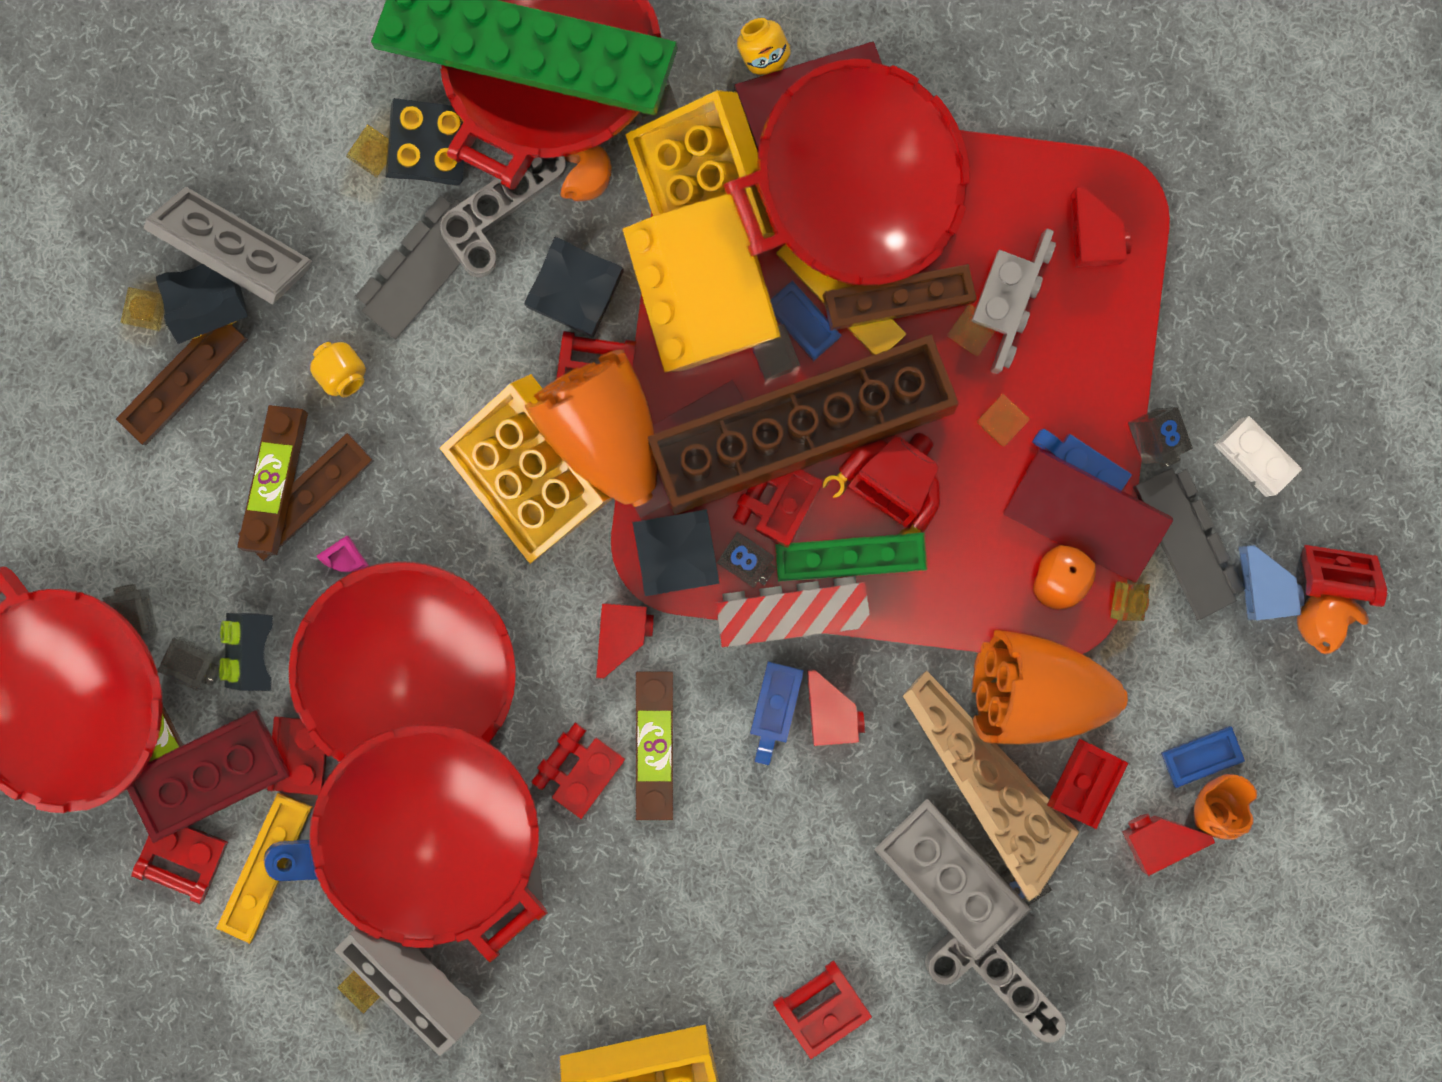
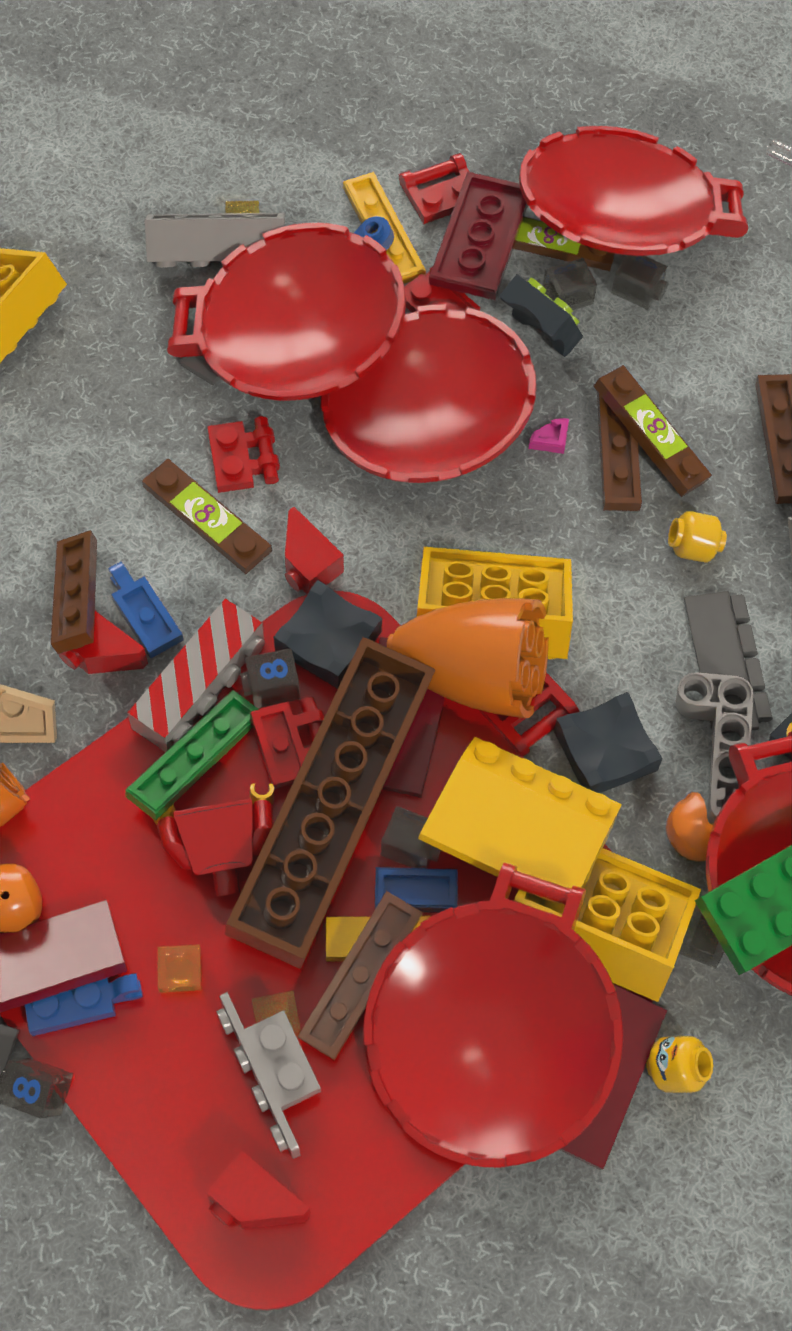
camera: 130 degrees right, 25 degrees down
none -> reddish brown plate [51,530,97,654]

